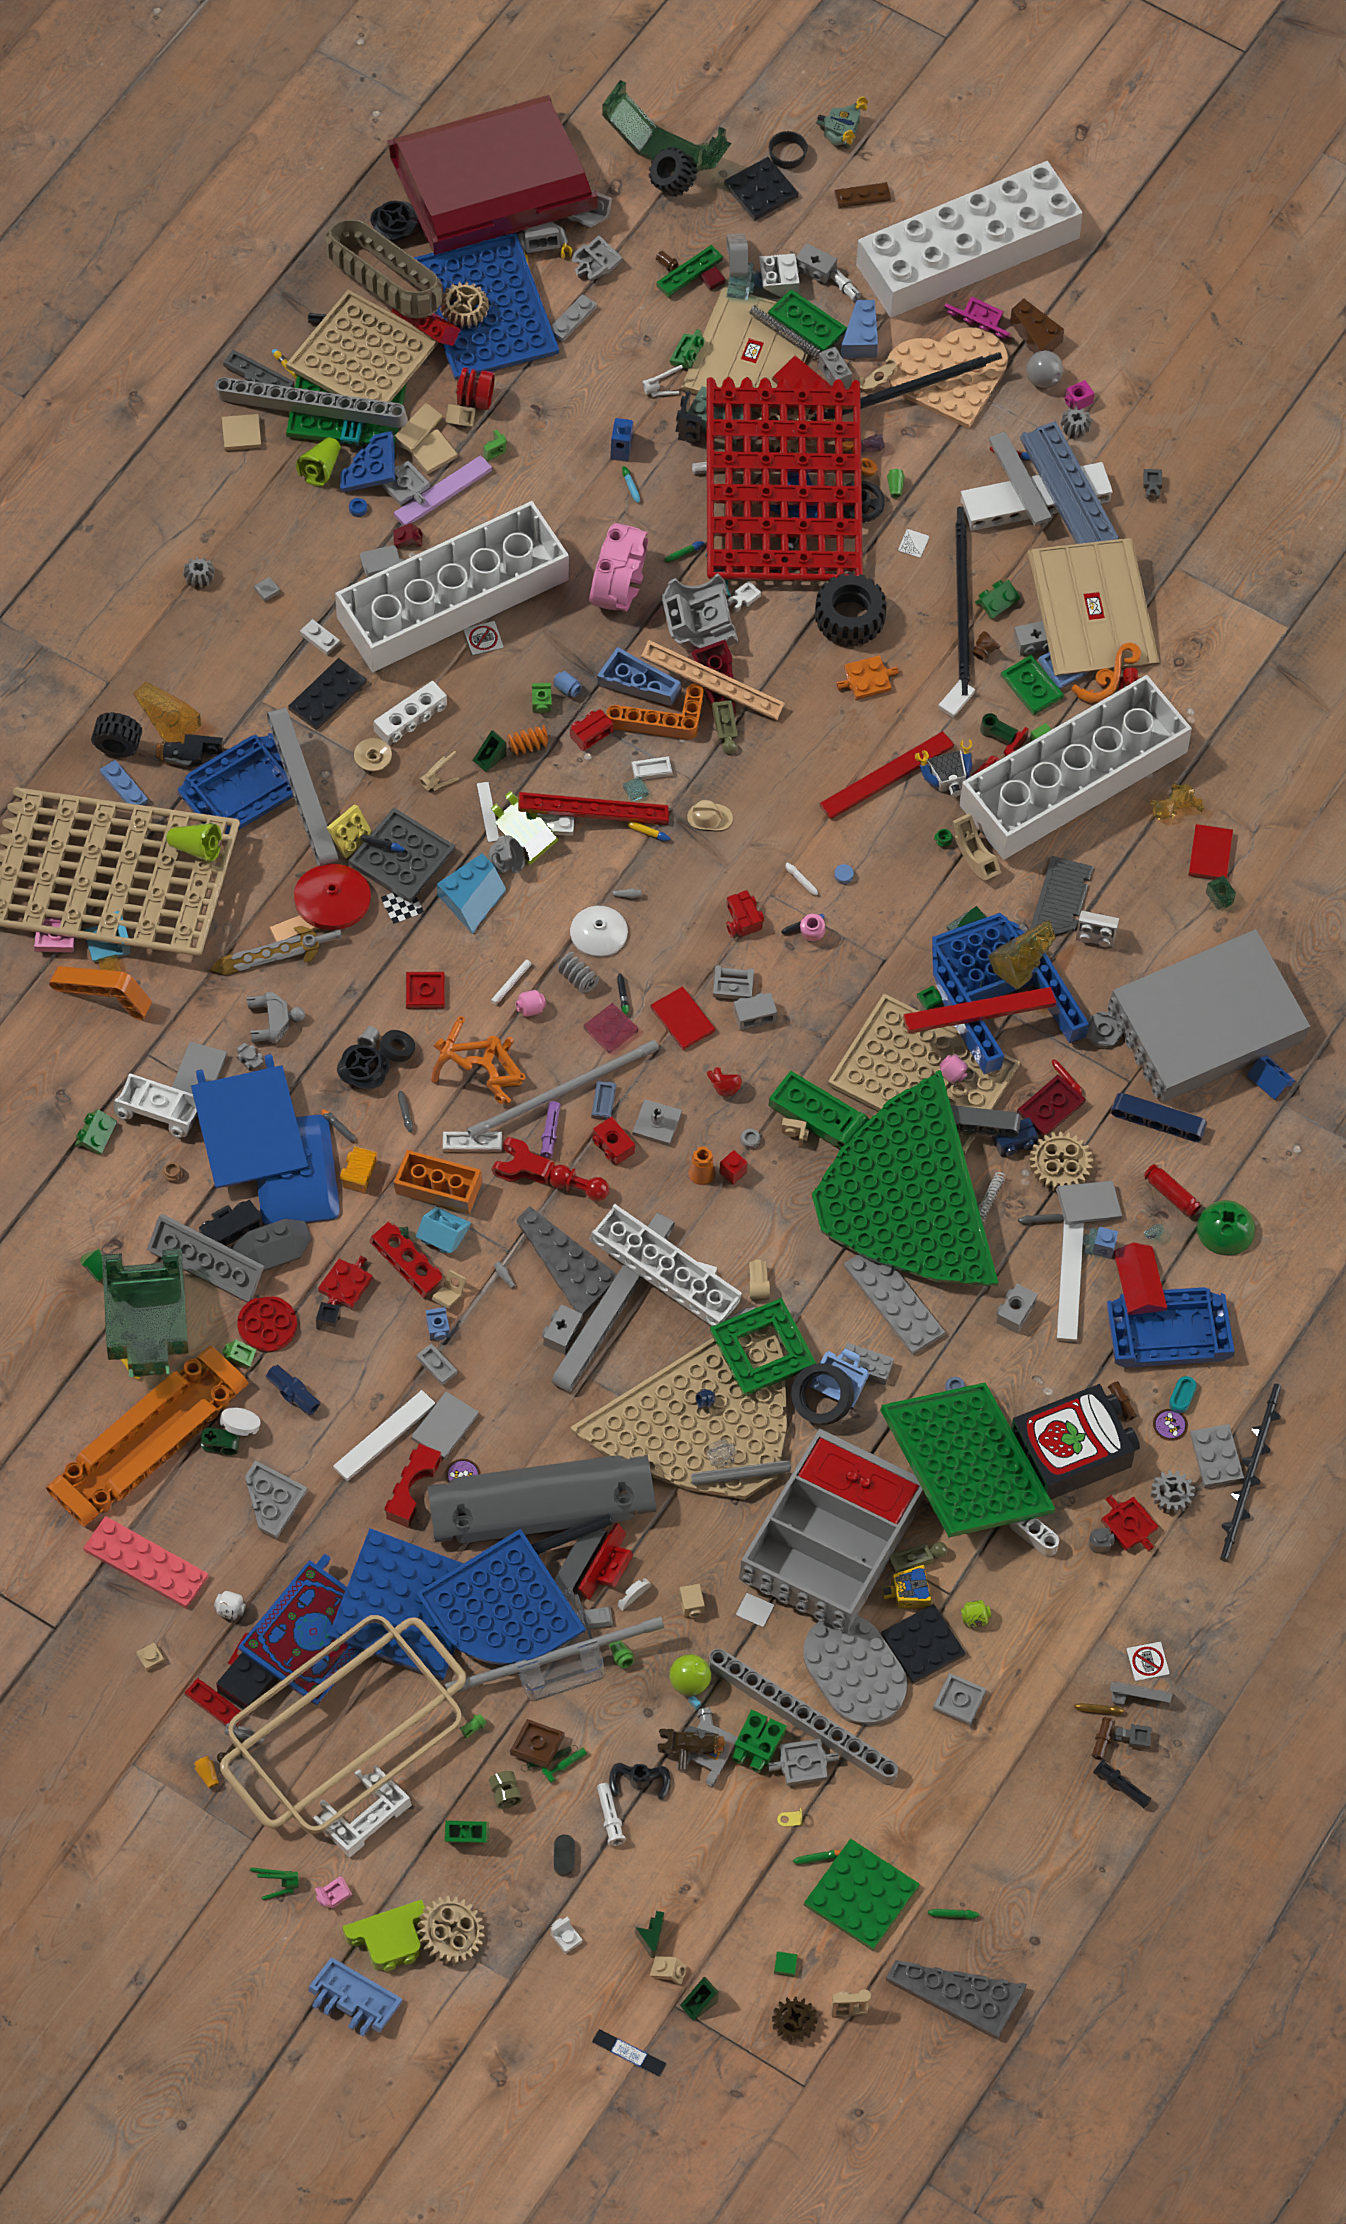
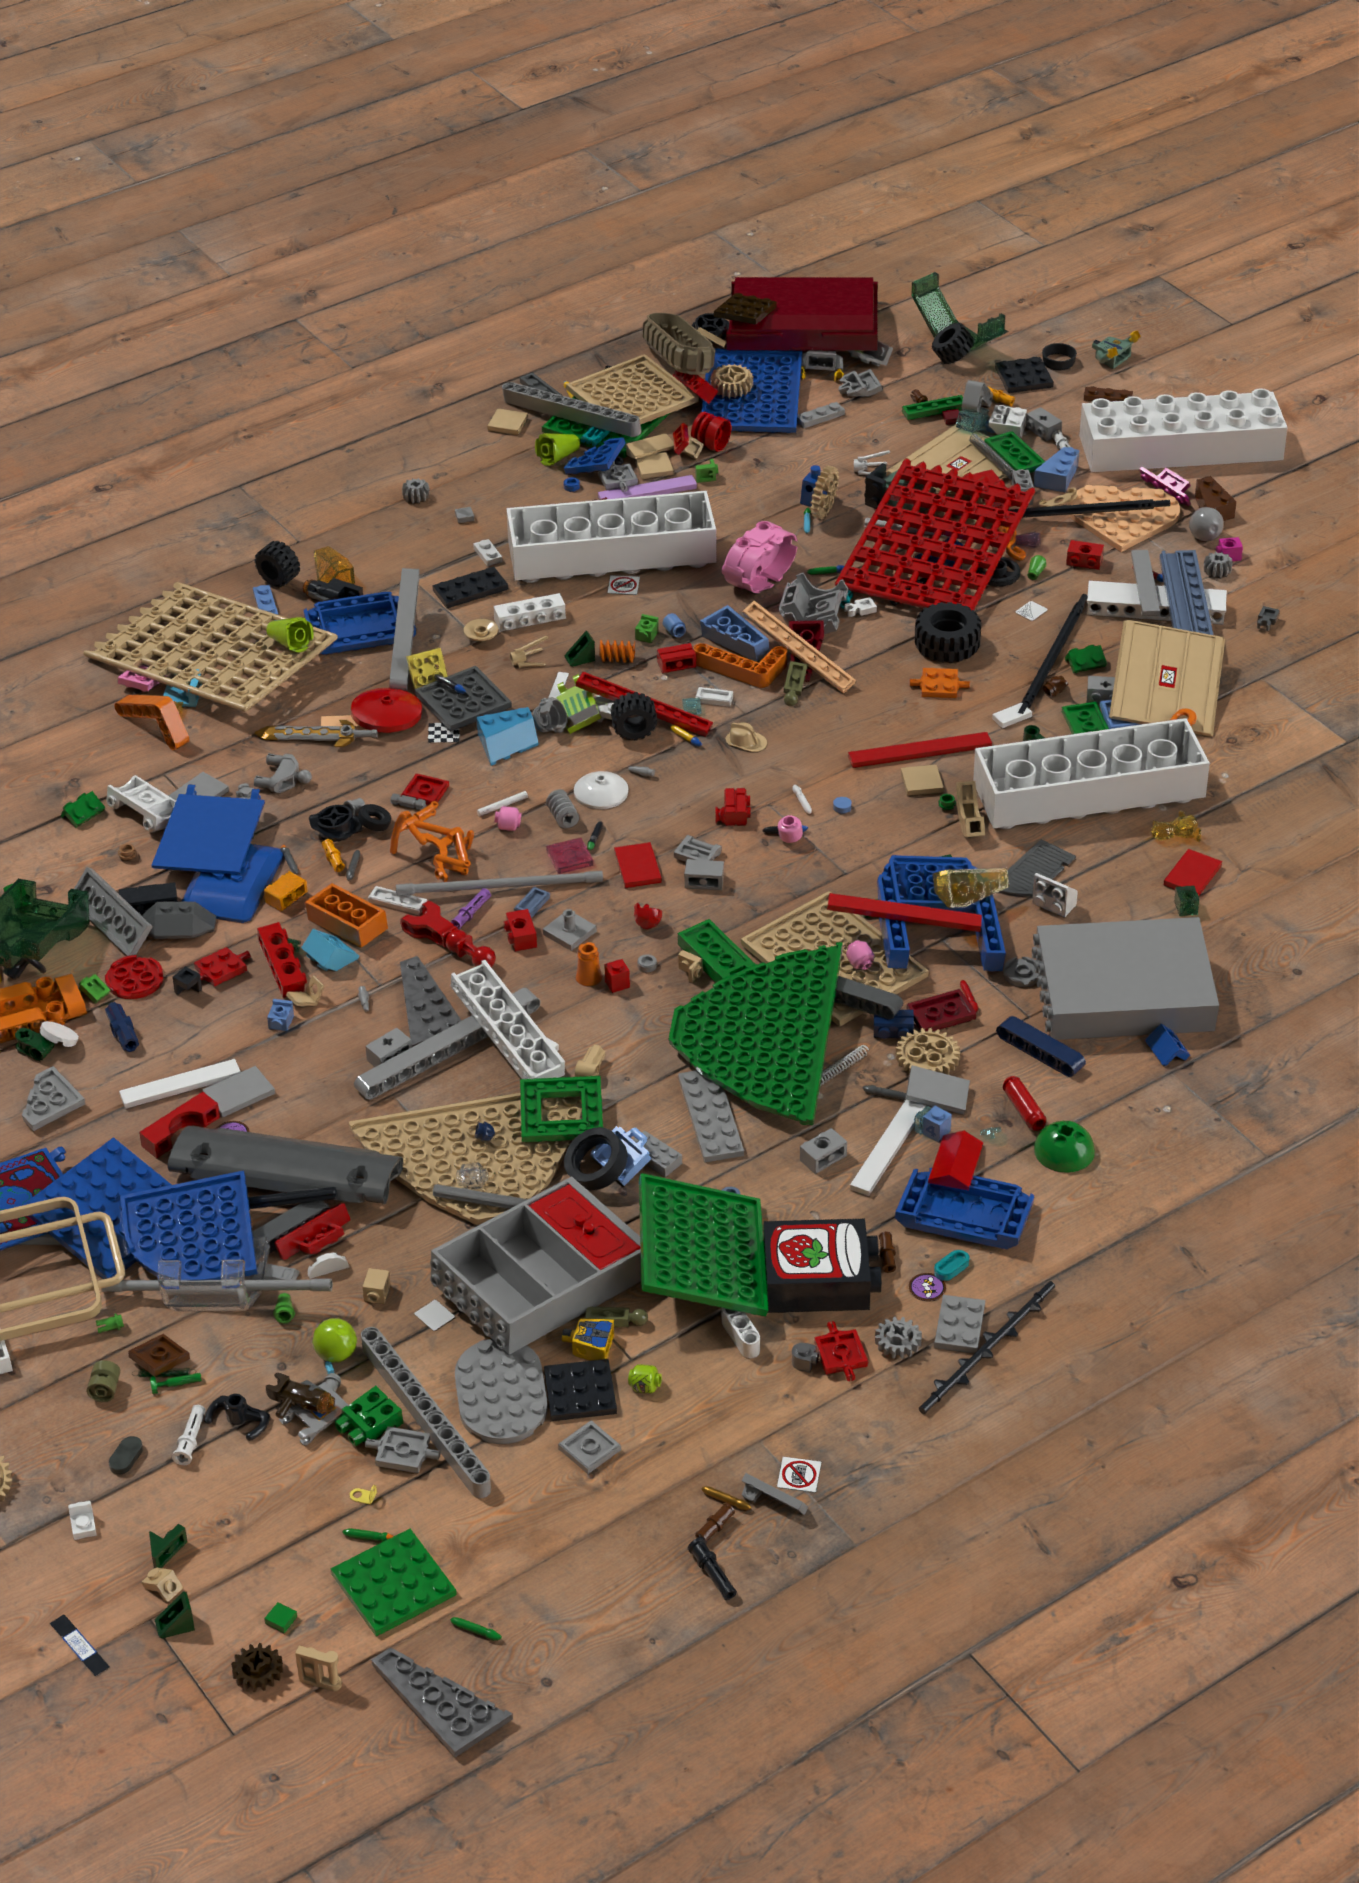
camera: 25 degrees right, 20 degrees down
light grey plate [416,1343,457,1386] -> none
green brick [444,1820,489,1843] -> none
green bracket [669,329,705,368] -> none
torso [915,739,972,797] -> none
dark grey plate [1114,1724,1152,1749] -> none
none -> light orange pin [321,839,345,872]
none -> light grey axle [391,793,426,810]
none -> black tyre [611,692,657,741]
none -> red tile [673,422,689,455]
none -> tan tile [697,327,726,349]
none -> dark brown plate [714,293,777,325]
none -> tan gear [810,465,839,520]
none -> tan tile [901,765,943,796]
none -> light orange pin [987,386,1015,407]
none -> red brick [1066,540,1104,570]

